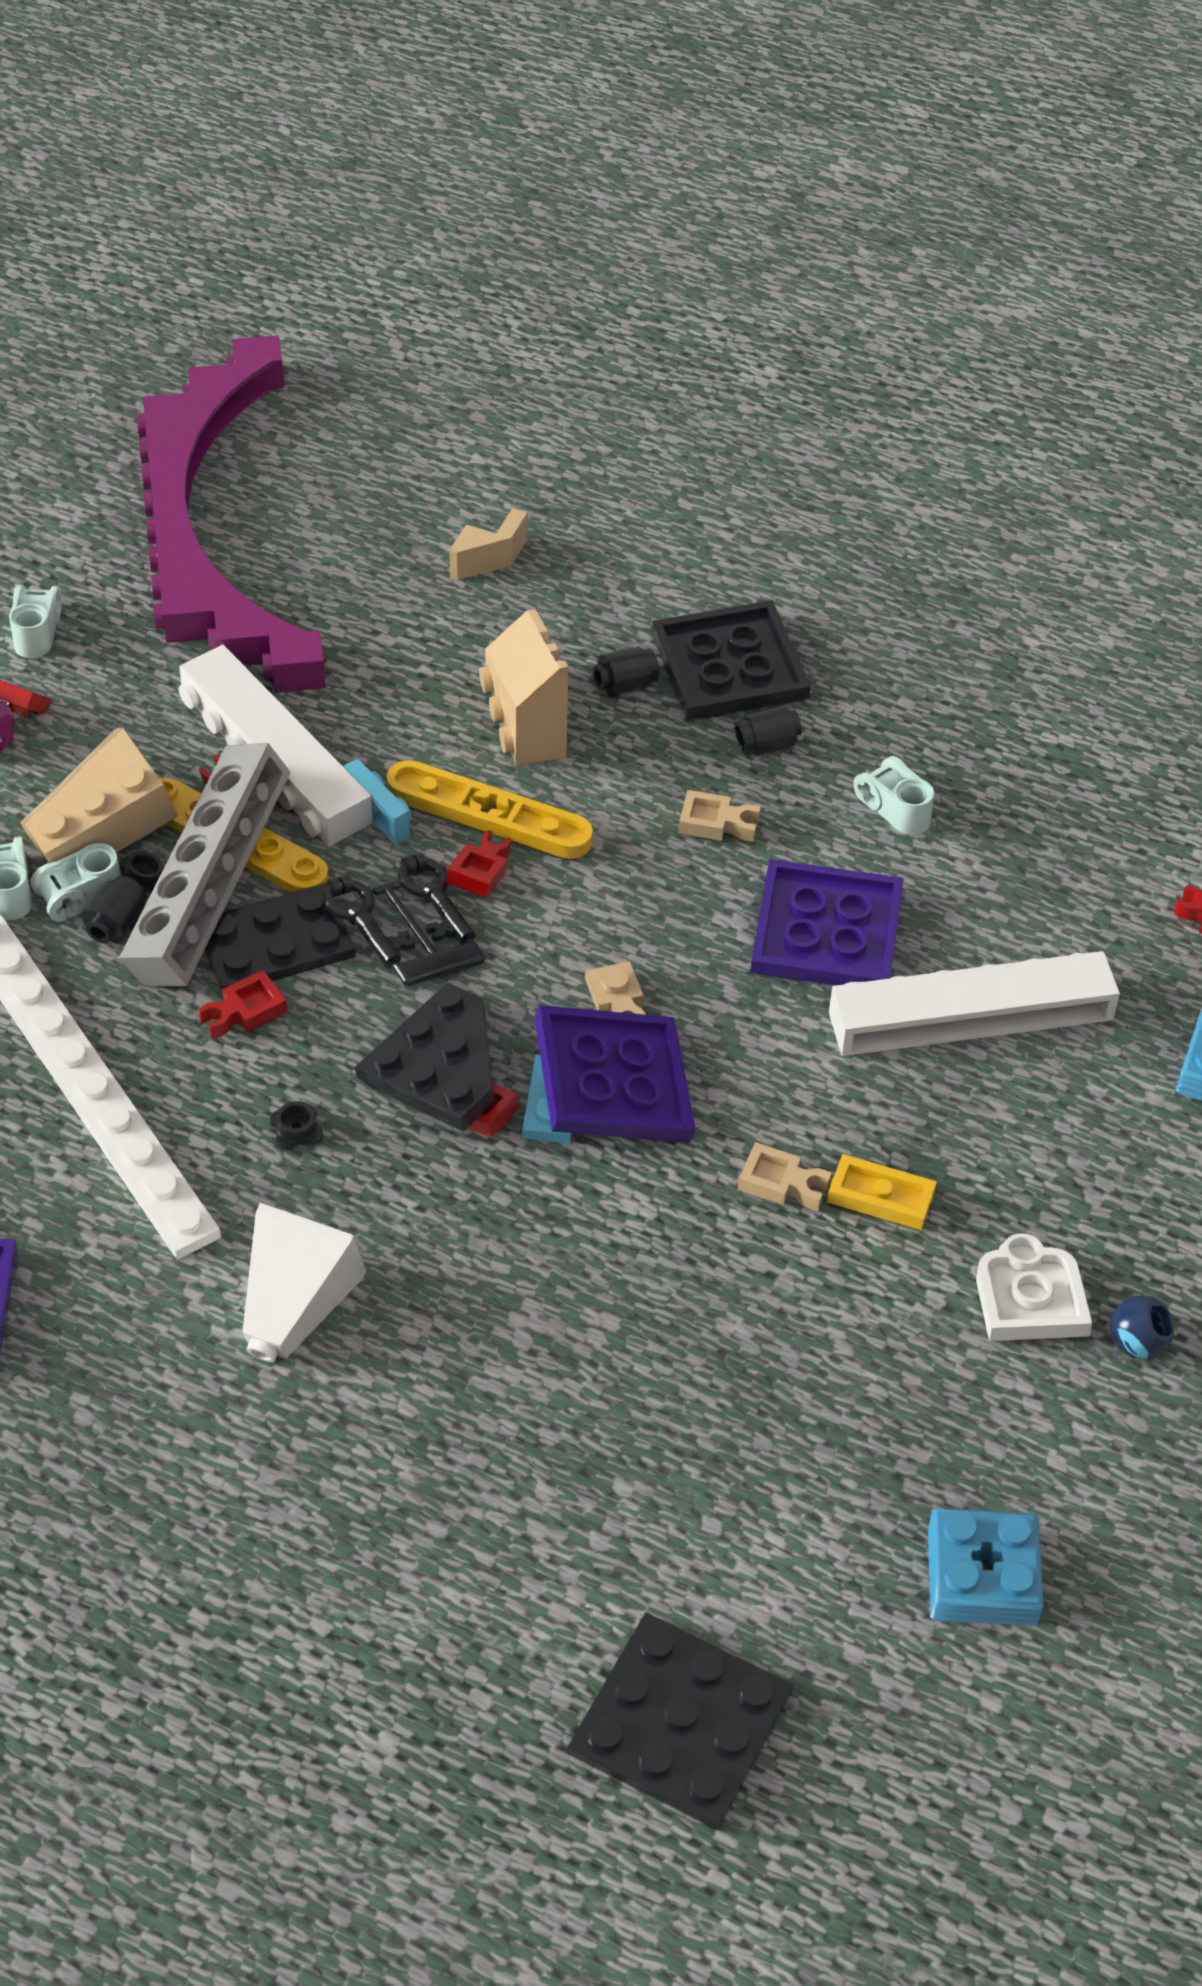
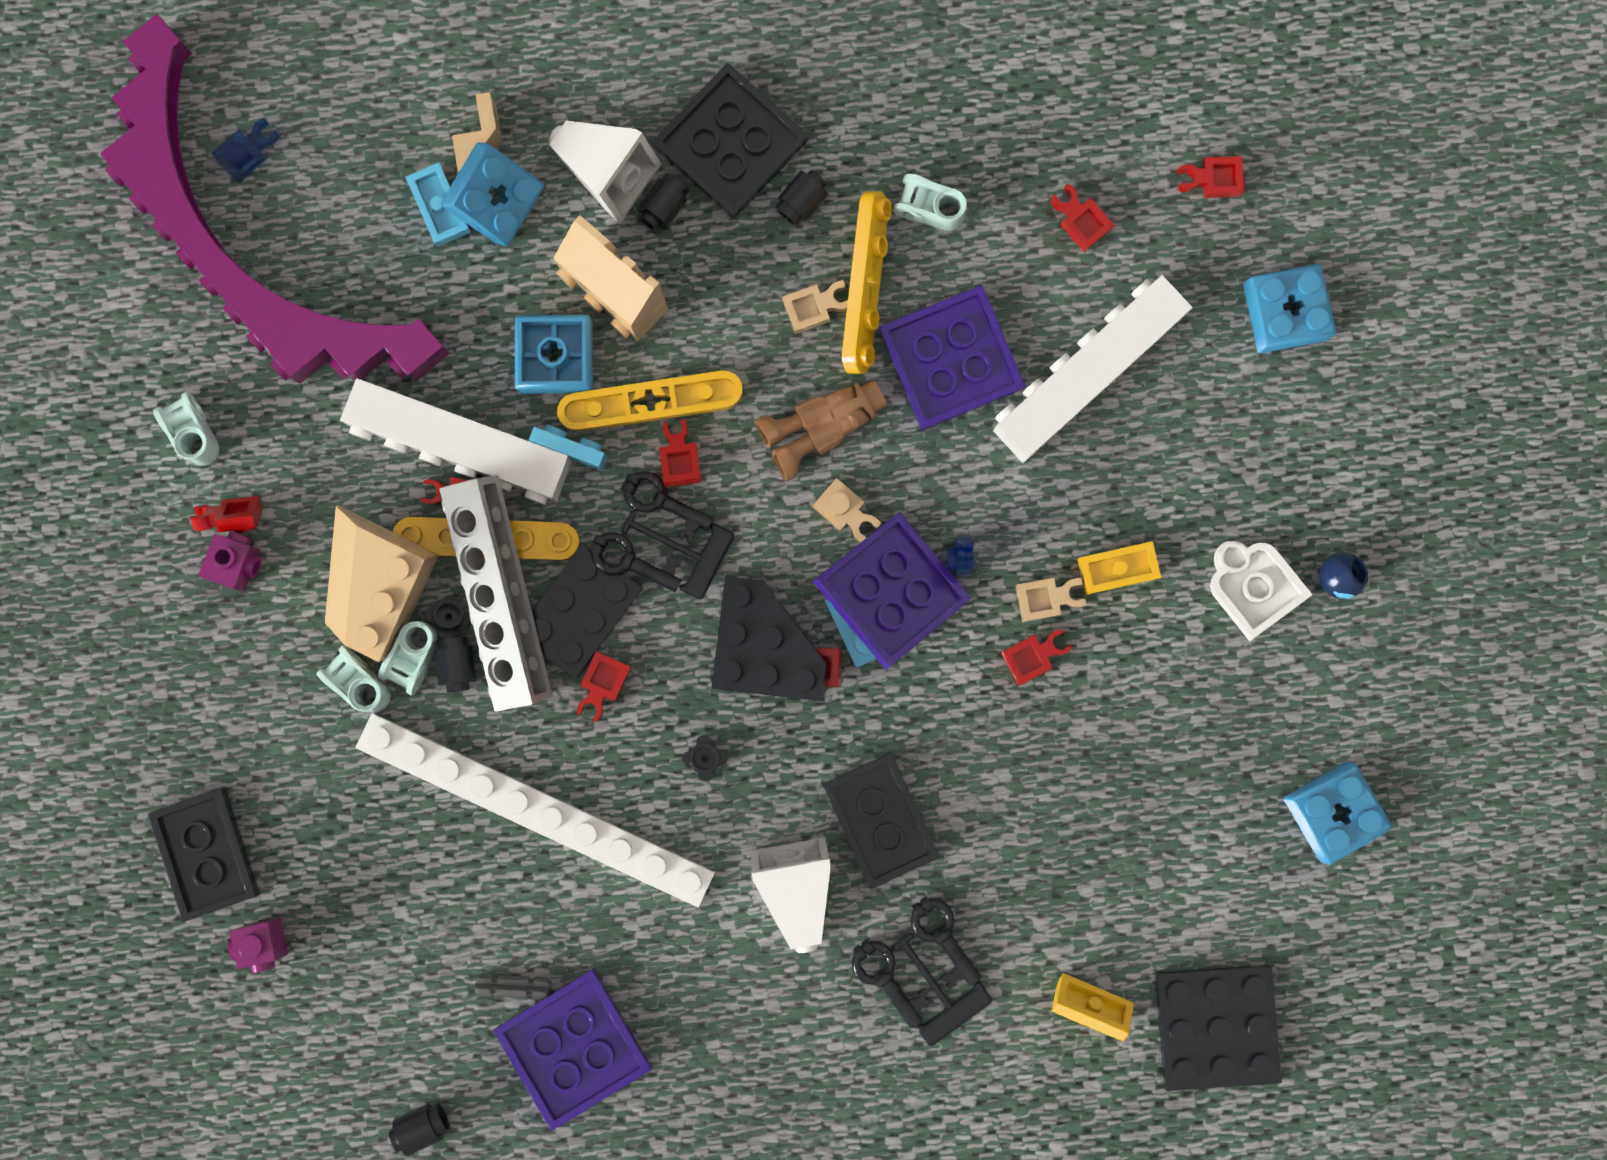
camera: 30 degrees left, 35 degrees up
none -> clear blue plate [212,118,280,184]
none -> medium azure plate [405,162,471,247]
none -> dark azure brick [441,142,544,247]
none -> dark azure brick [515,315,593,394]
none -> white slope [549,121,661,224]
none -> medium nougat piece [754,380,887,481]
none -> black plate [822,752,940,890]
none -> yellow piece [842,191,892,374]
none -> black piece [851,896,992,1046]
none -> clear blue plate [946,537,975,578]
none -> red plate [1000,630,1072,686]
none -> red plate [1050,184,1115,253]
none -> yellow plate [1052,973,1134,1041]

